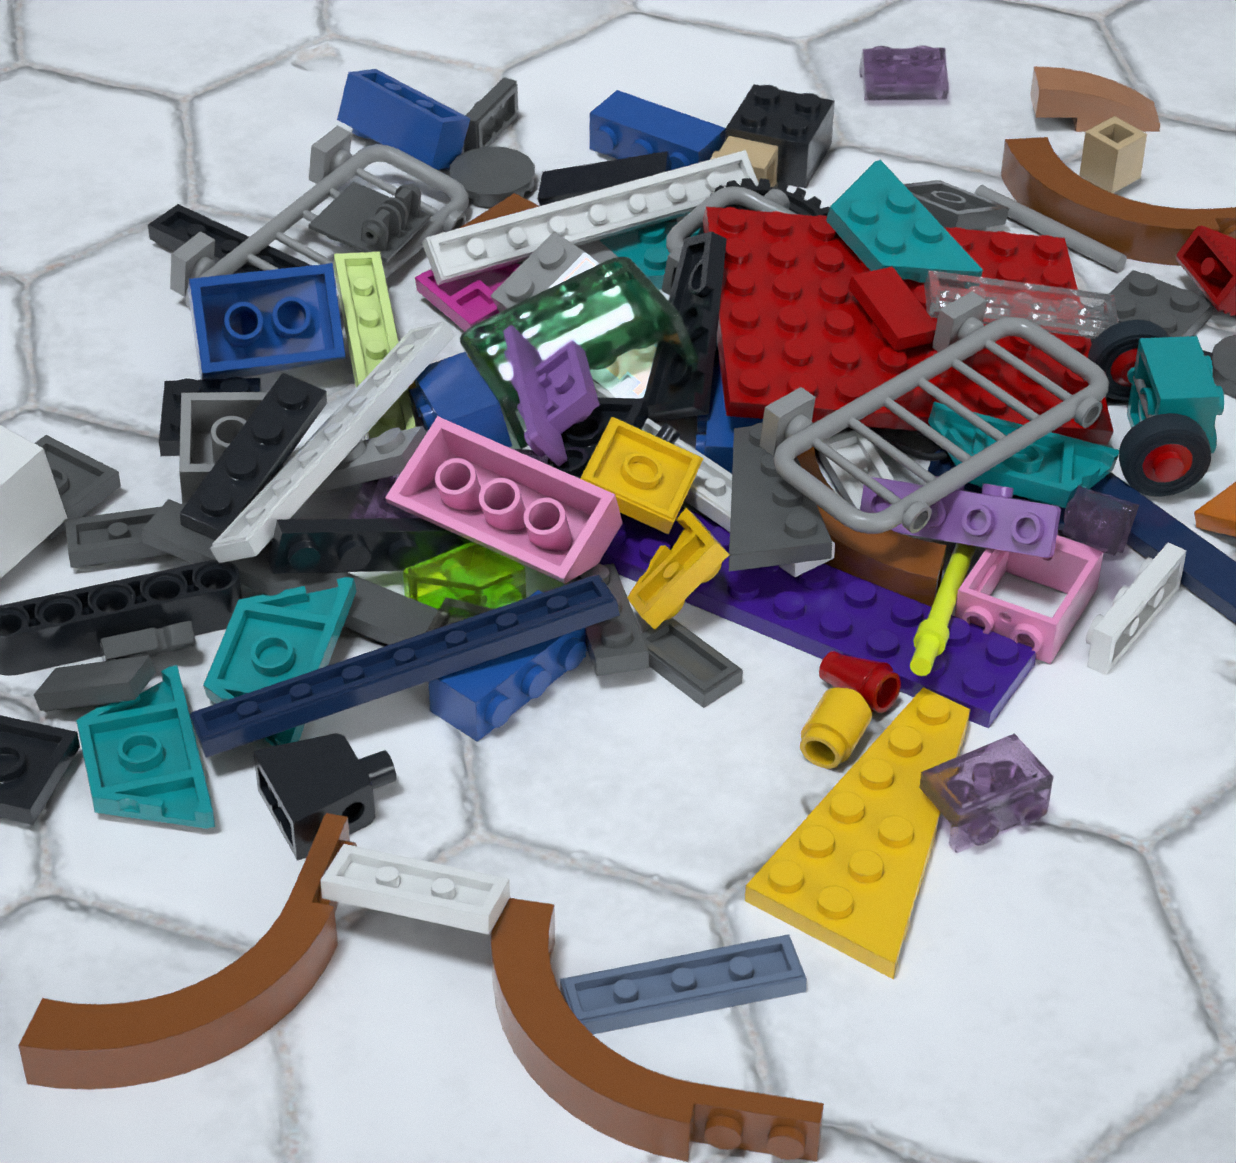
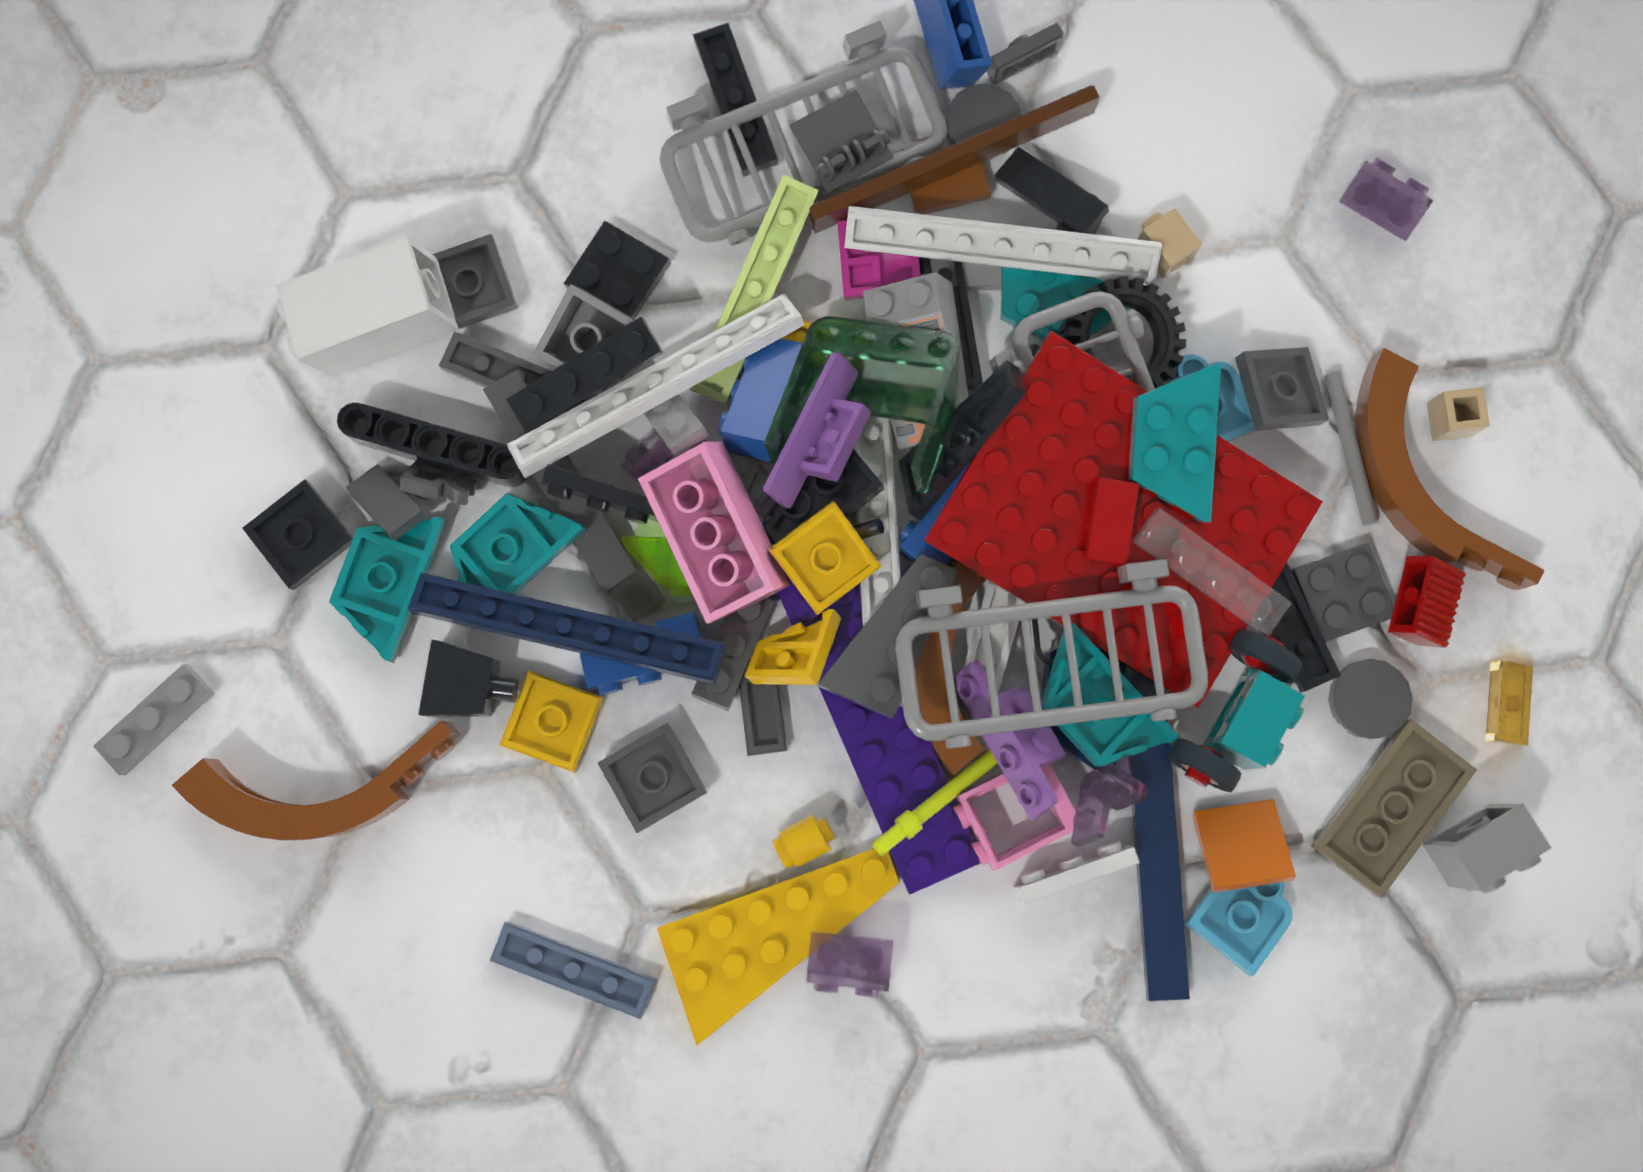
camera: 40 degrees right, 40 degrees up
blue slope [188,263,346,380] -> none
white plate [321,844,510,935] -> none
dark orange arch [491,898,824,1162] -> none
blue brick [589,90,726,170] -> none
black brick [726,84,835,189] -> none
red cone [819,651,901,713] -> none
nougat slope [1030,66,1160,132] -> none
none -> yellow tile [499,670,604,773]
none -> dark grey plate [598,722,708,833]
none -> reddish brown tile [809,85,1100,234]

